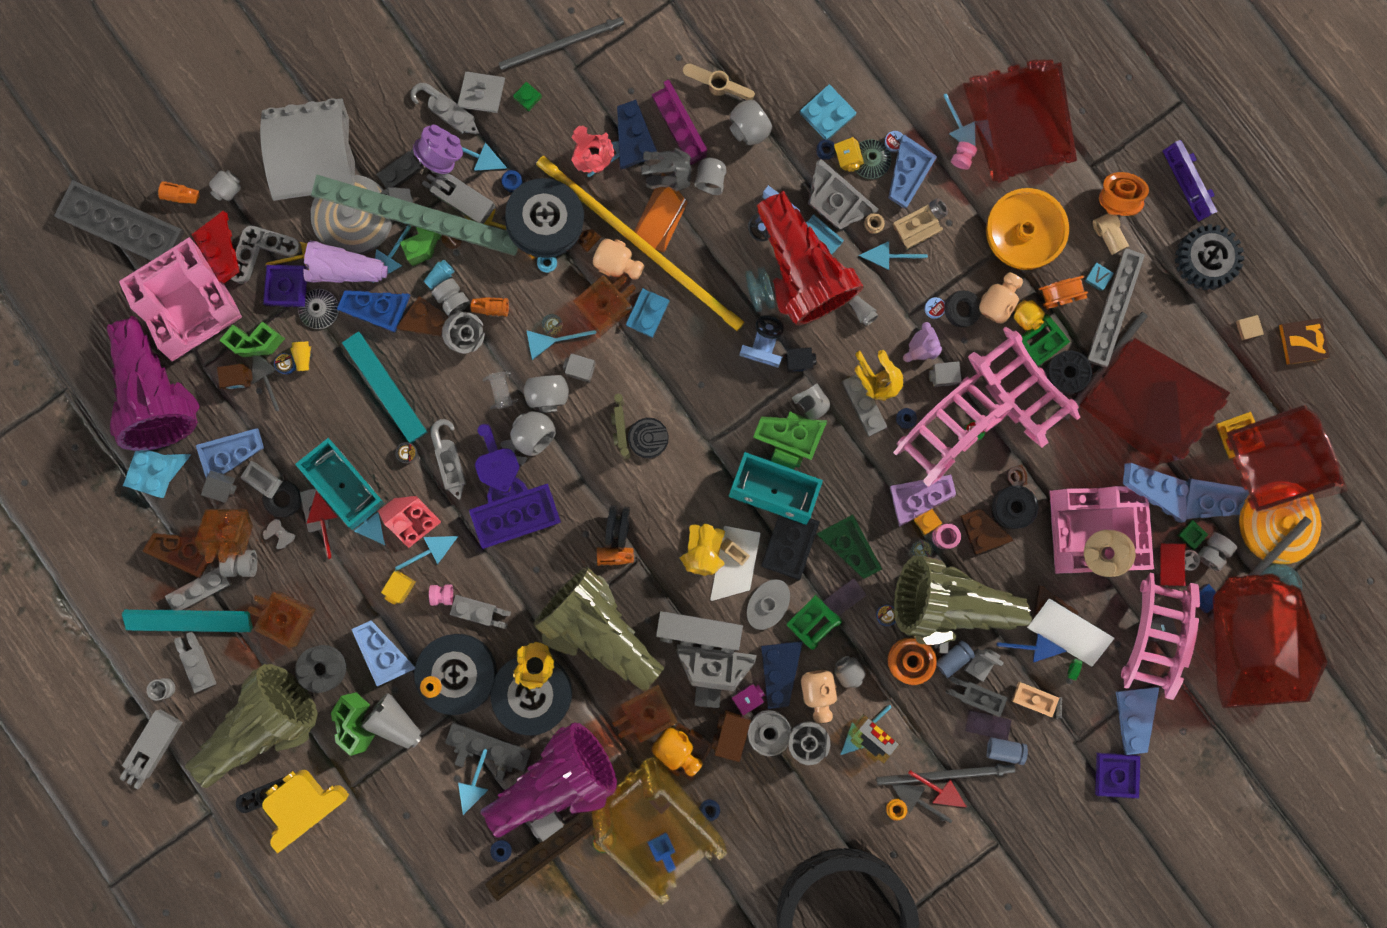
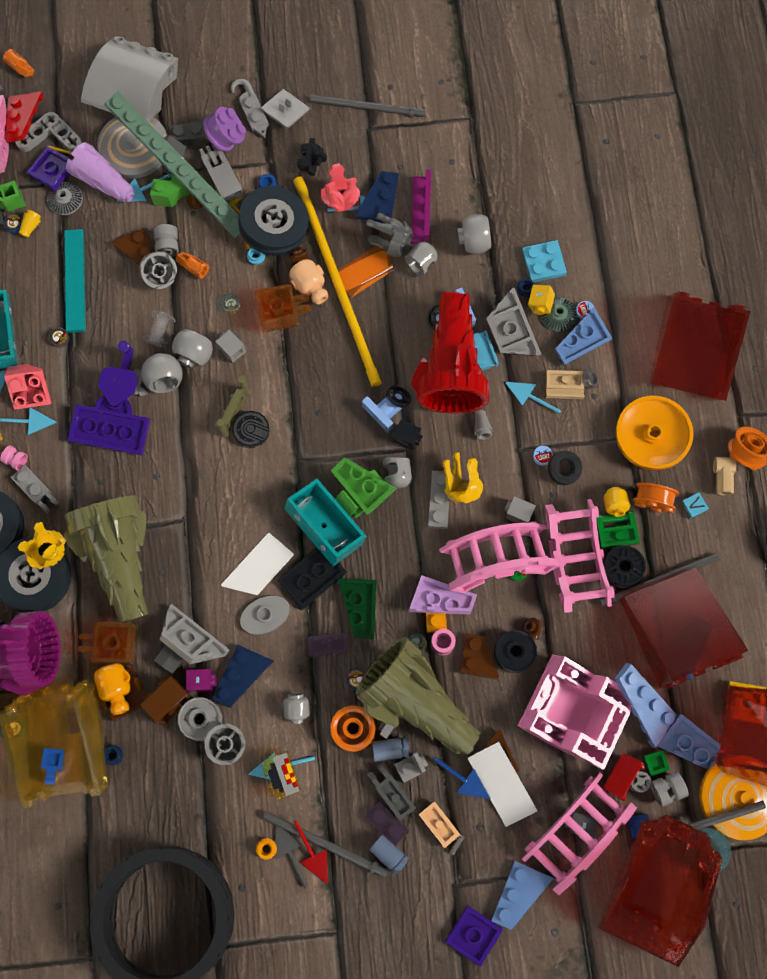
camera: 35 degrees right, 10 degrees down
light grey head [209,170,241,201] -> none
blue wing [337,291,411,333] -> none
medium azure cone [424,260,454,289] -> none
light grey plate [431,419,466,500] -> none
medium azure piece [462,143,507,171] -> none
green plate [513,82,542,112] -> none
medium azure piece [526,330,597,360] -> none
orange hinge [597,547,634,566] -> none
black wheel [605,504,630,550] -> none
dark azure plate [626,288,670,338] -> none
light grey brick [656,611,743,654] -> none
yellow piece [679,524,725,576] -> none
tan piece [683,63,755,100] -> none
tan piece [720,538,750,566] -> none
clear light blue wheel [745,267,775,313] -> none
green plate [786,595,842,650] -> none
light nougat piece [801,670,837,723] -> none
tan plate [864,213,885,234] -> none
dark blue plate [896,408,917,429] -> none
lavender rock [903,322,942,362] -> none
medium azure piece [943,94,975,146] -> none
bright pink wheel [951,141,977,170] -> none
light nougat piece [979,272,1023,324] -> none
green tile [1067,659,1082,681] -> none
tan wheel [1084,530,1136,577] -> none
light grey plate [1087,248,1145,368] -> none
none -> black hips [297,138,328,176]

